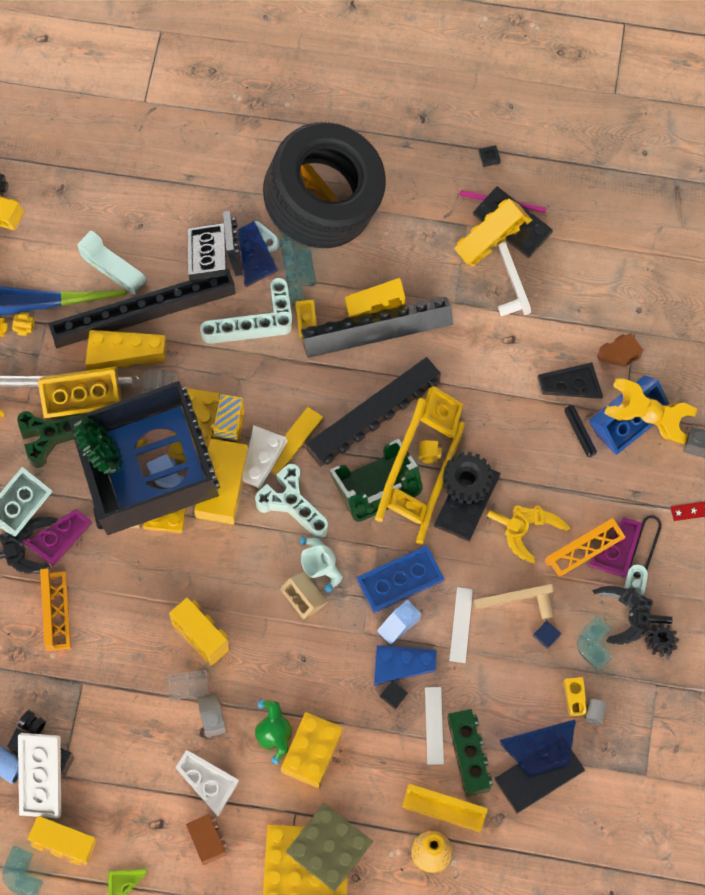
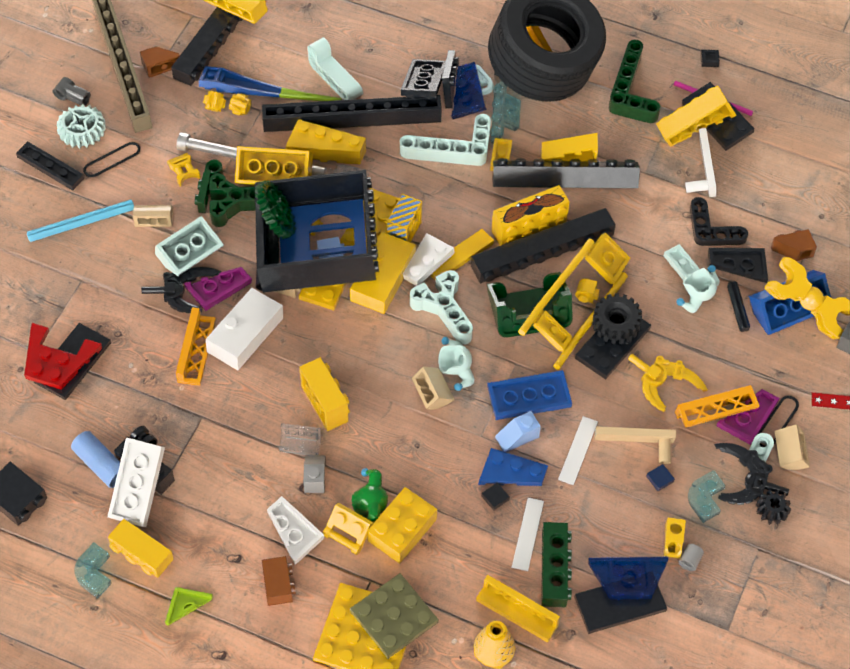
camera: 15 degrees right, 10 degrees down
none -> dark green plate [194,159,223,213]
none -> white brick [206,288,283,370]
none -> yellow plate [322,503,373,555]
none -> yellow brick [491,185,570,246]
none -> dark green beam [608,39,660,123]
none -> light aqua plate [663,244,700,281]
none -> light aqua piece [676,265,720,313]
none -> black beam [690,197,748,246]
none -> tan brick [775,424,810,470]

